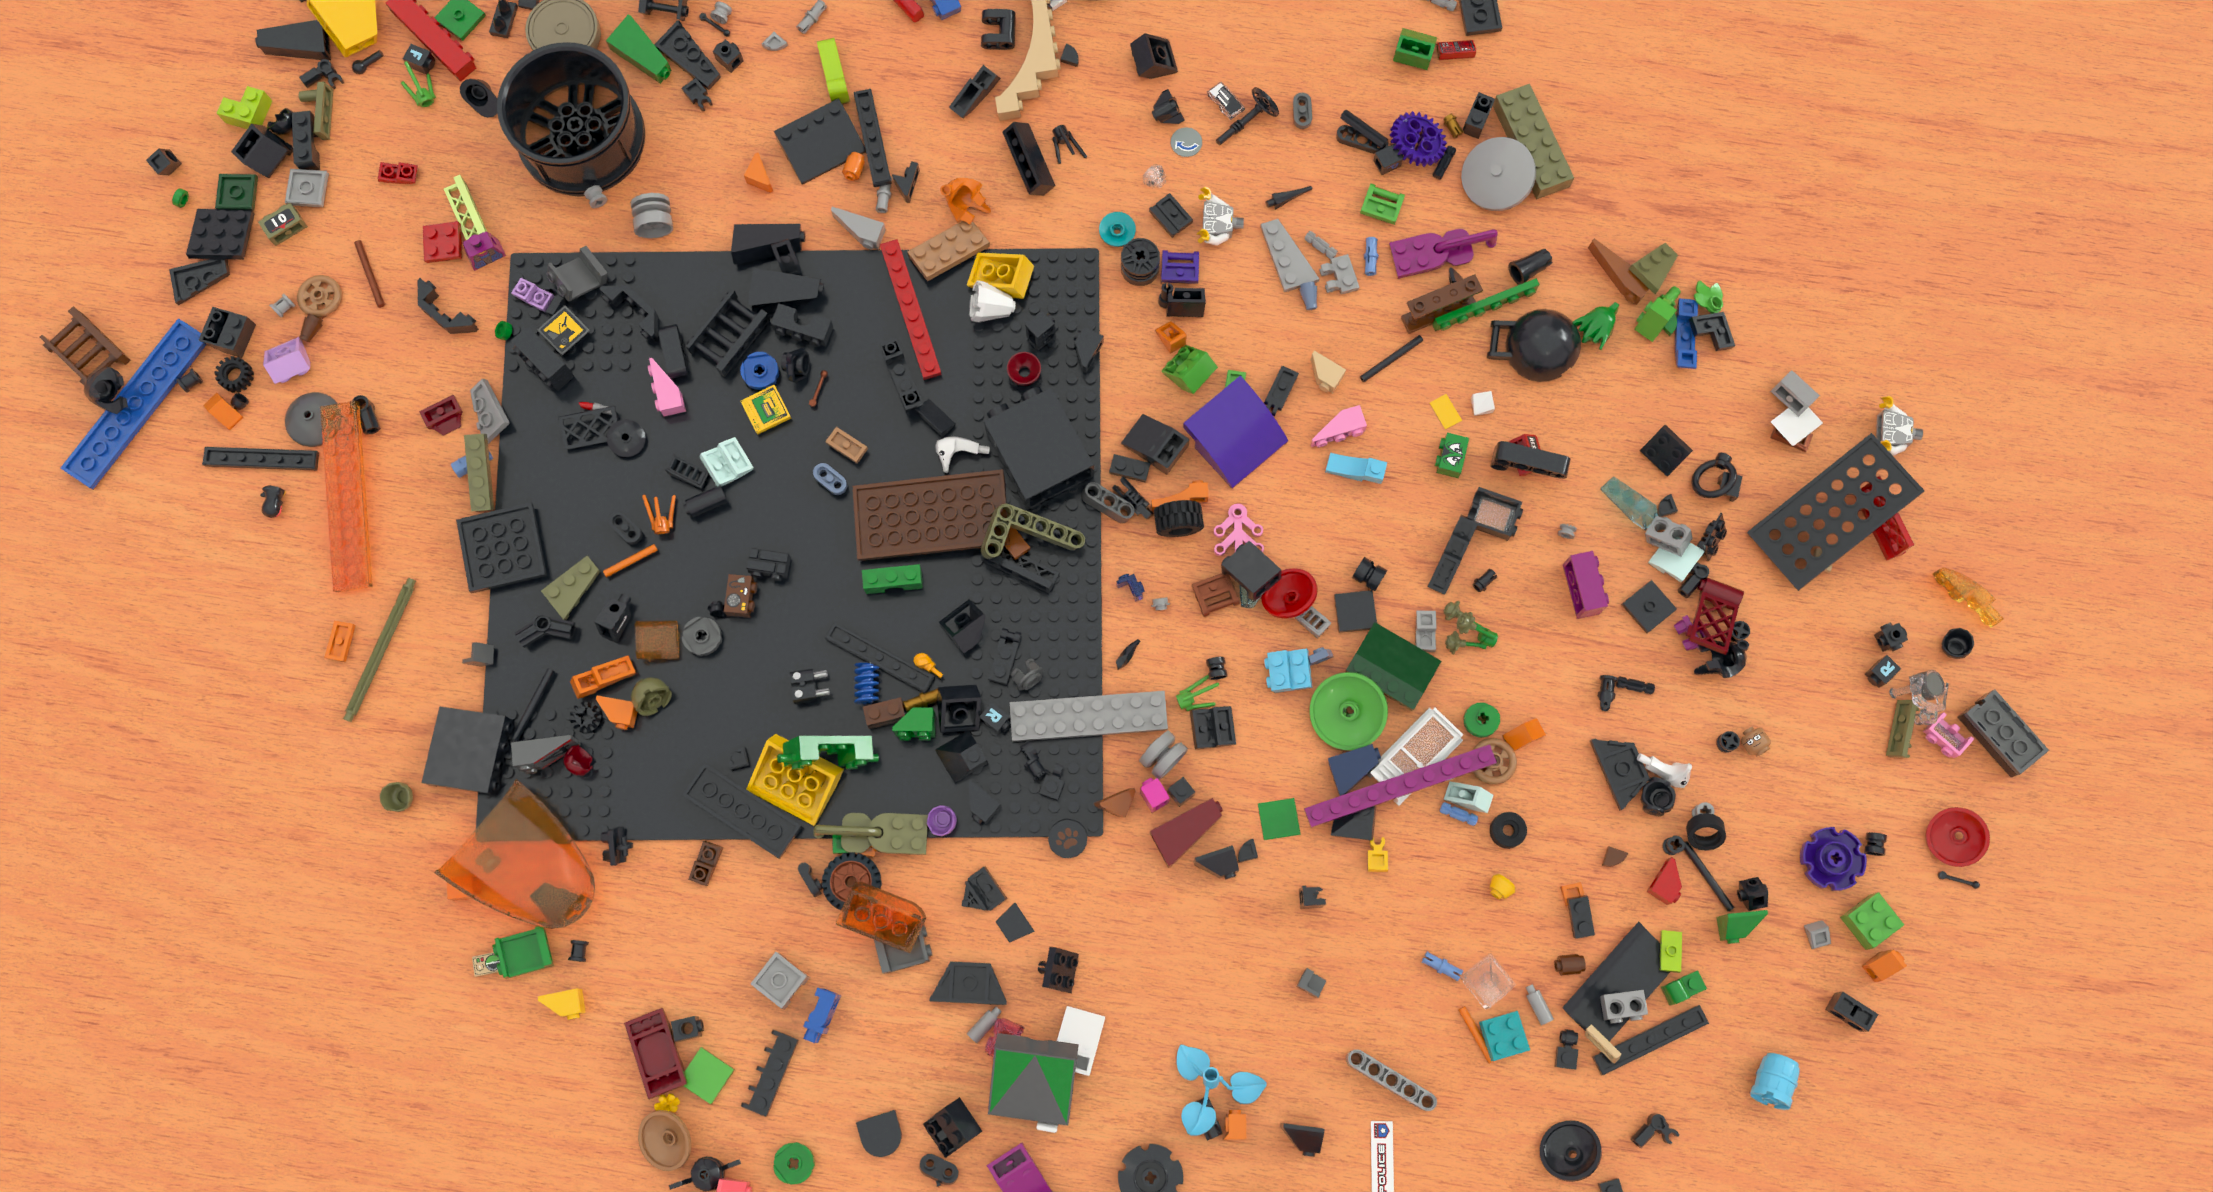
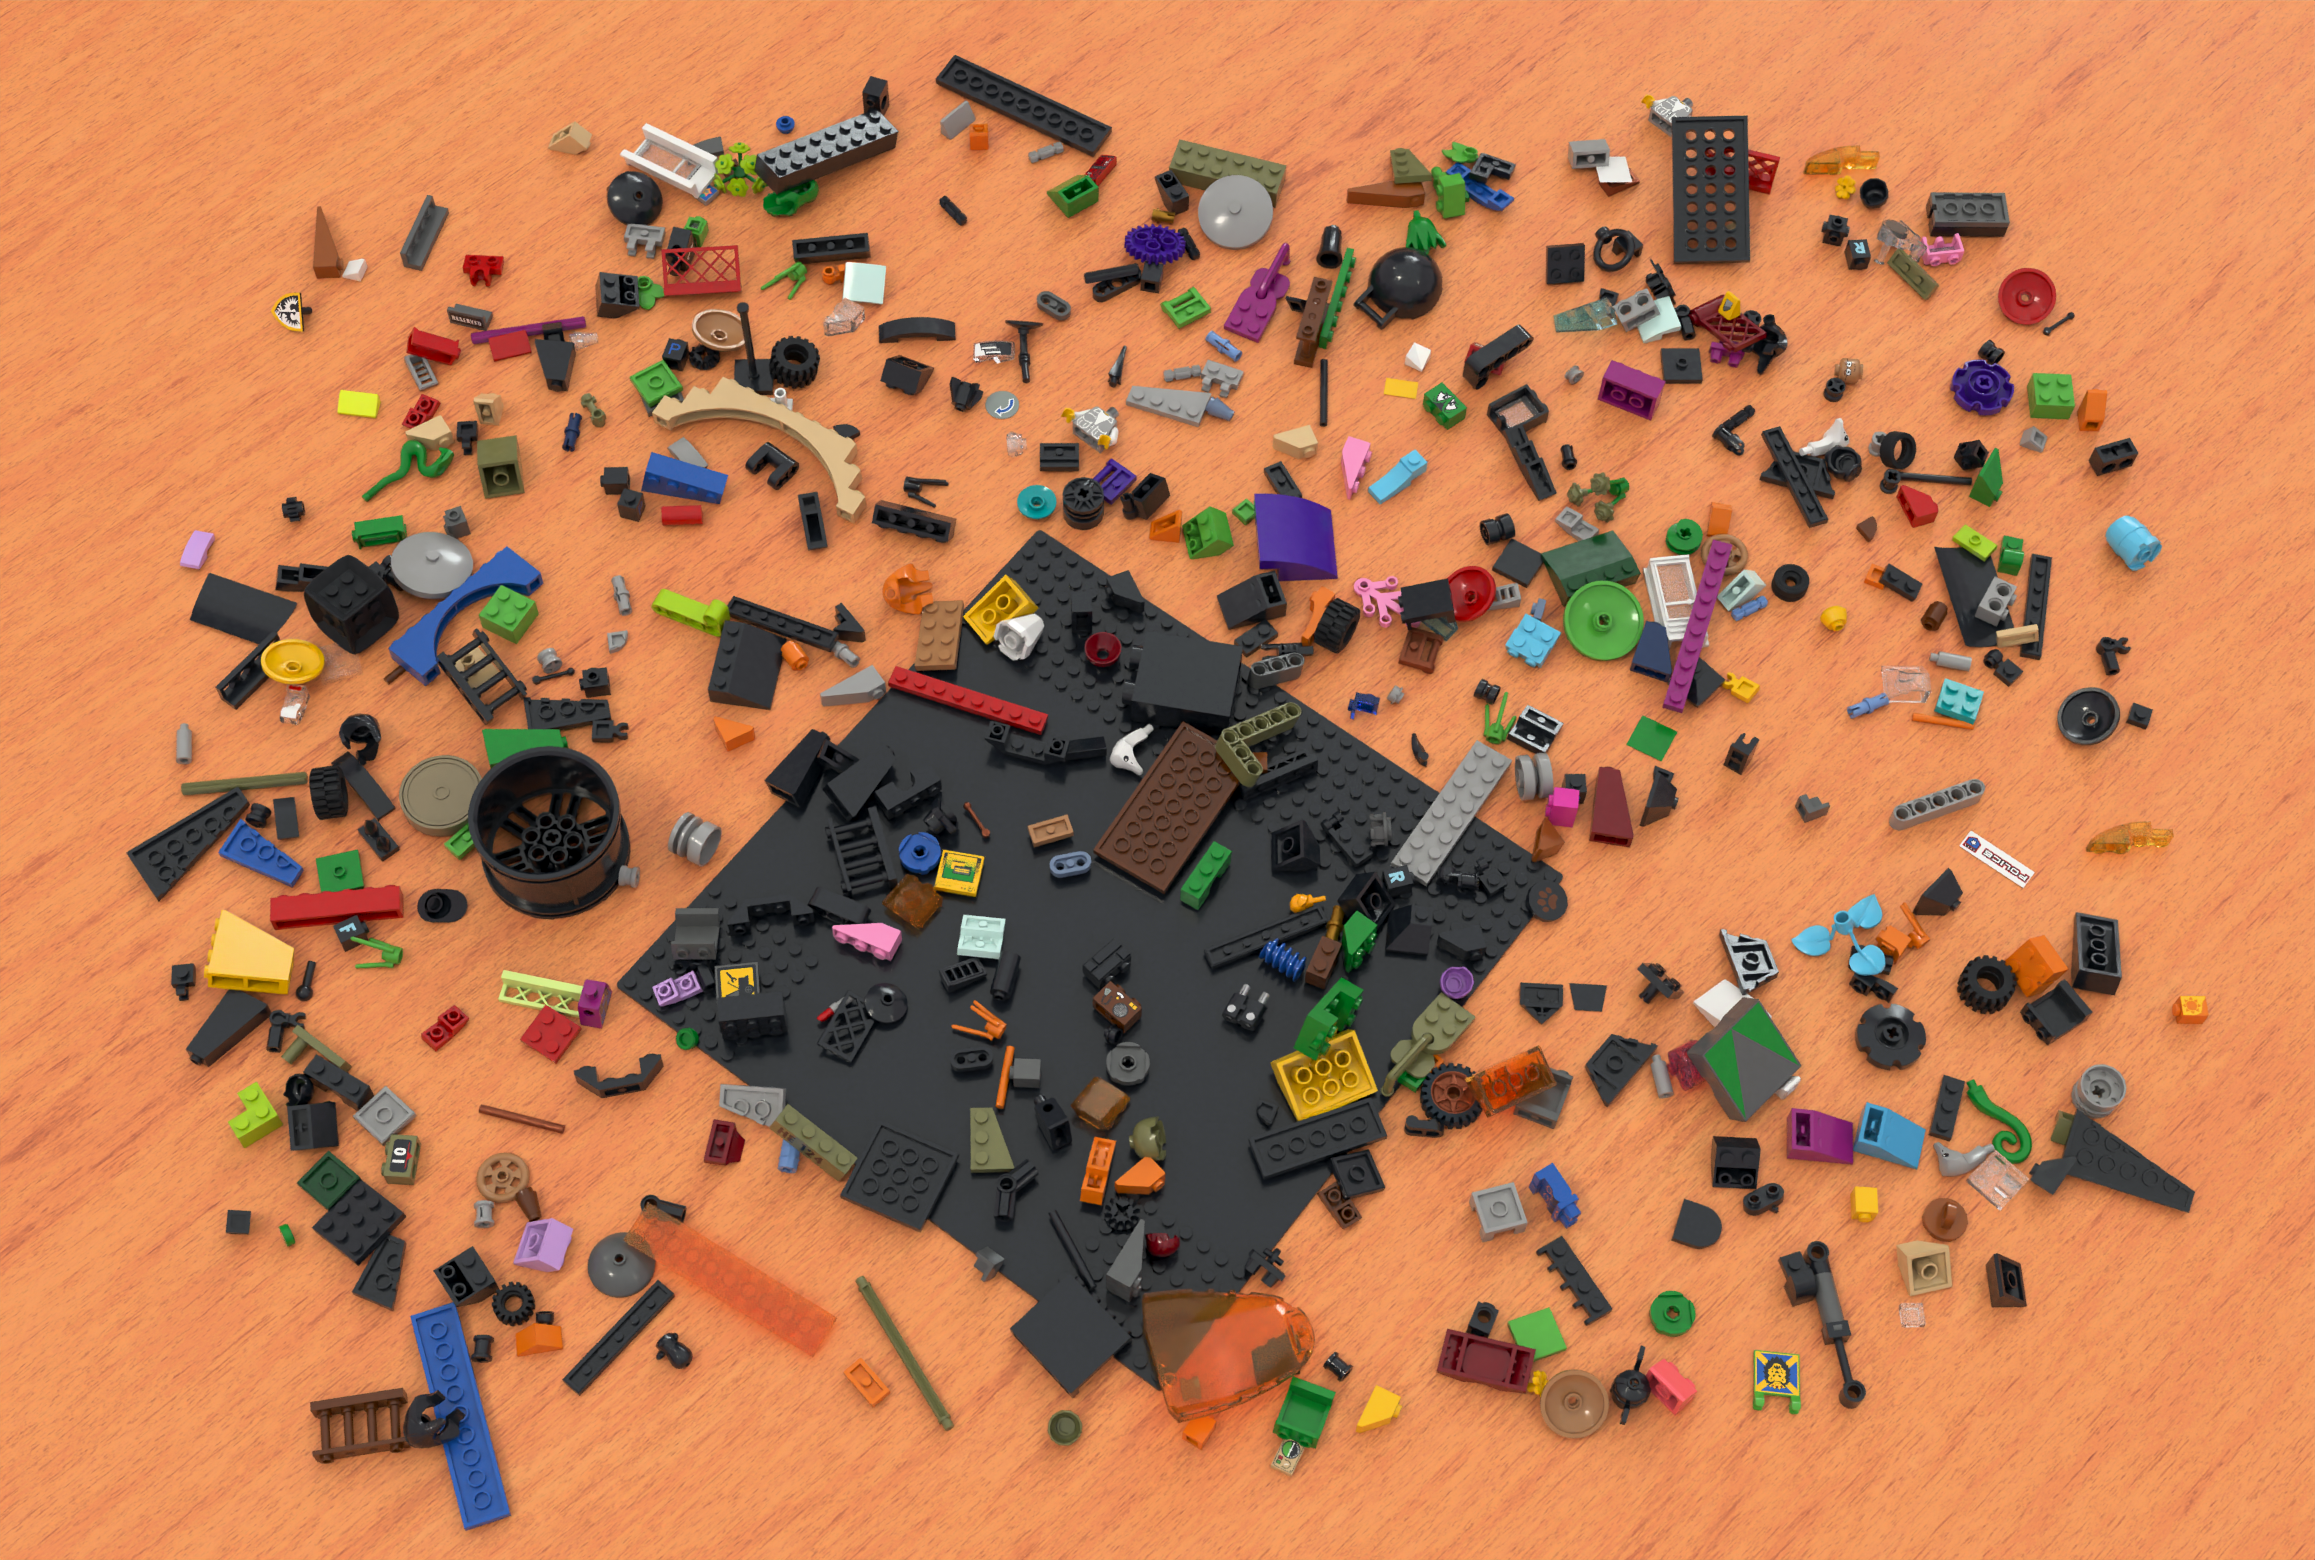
camera: 55 degrees left, 15 degrees down
none -> black slope [879,317,956,343]
none -> clear orange slope [882,874,943,928]
none -> dark grey brick [1009,1058,1041,1088]
none -> black plate [1328,1149,1385,1200]
none -> yellow slope [1718,291,1741,320]
none -> wing [1719,929,1779,995]
none -> black tile [1761,426,1828,528]
none -> yellow plant [1835,175,1856,199]
none -> black slope [1849,973,1898,1003]
none -> orange plant [1886,902,1930,950]

